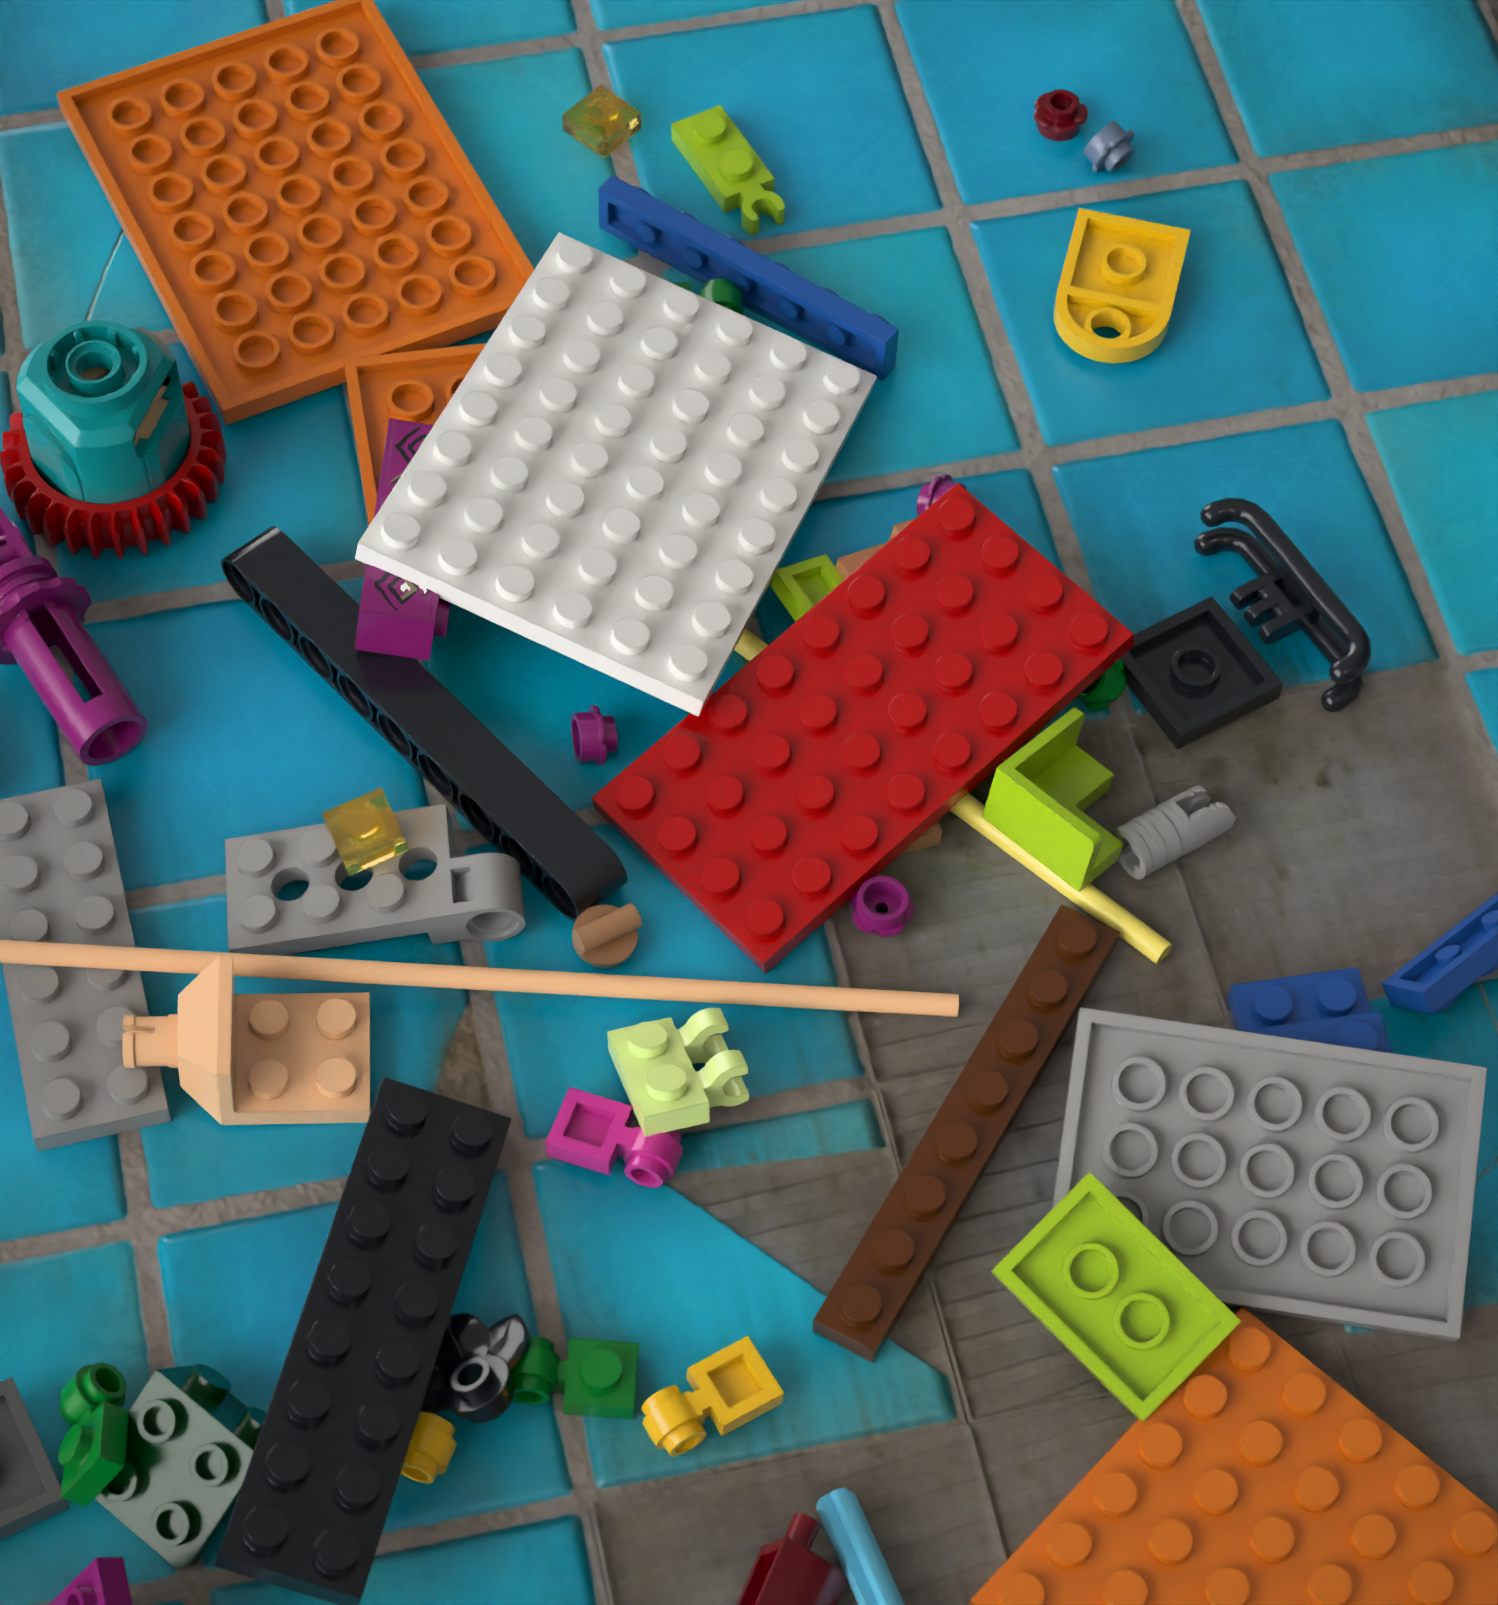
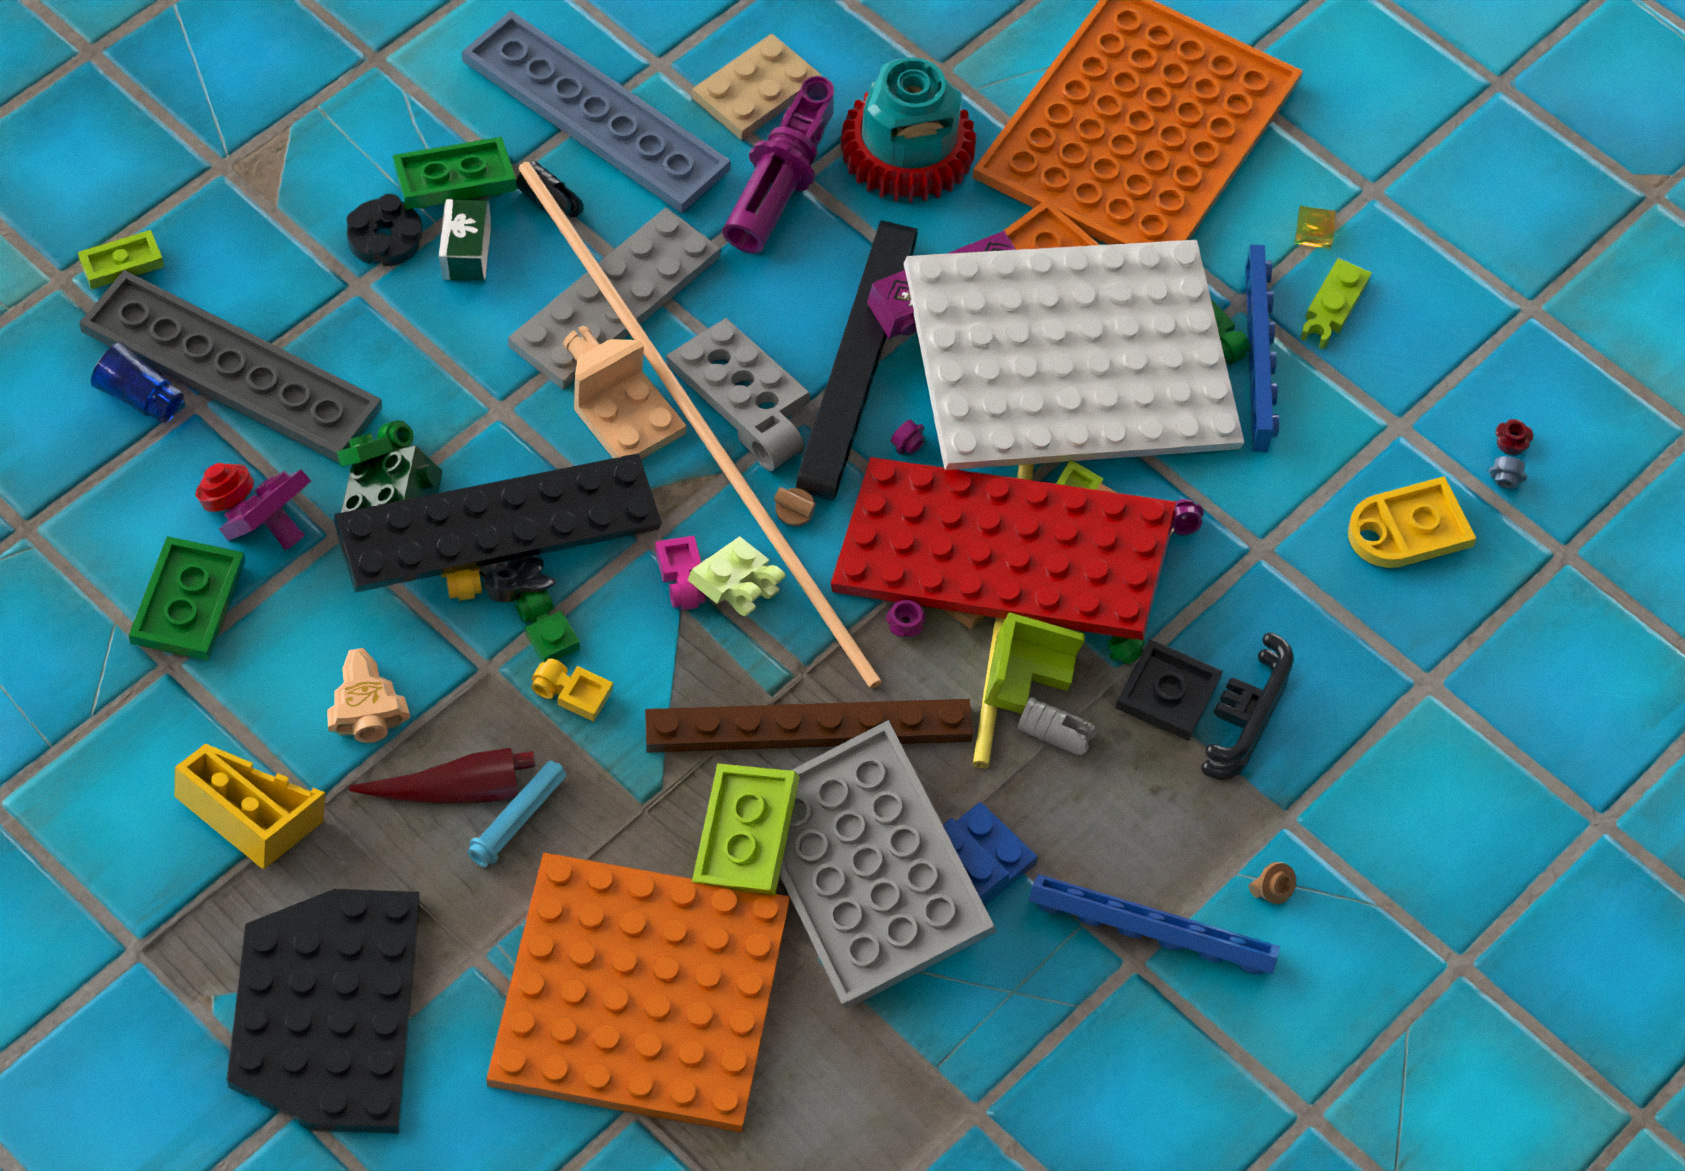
camera: 55 degrees right, 0 degrees up
clear yellow plate [322,787,410,876] -> none

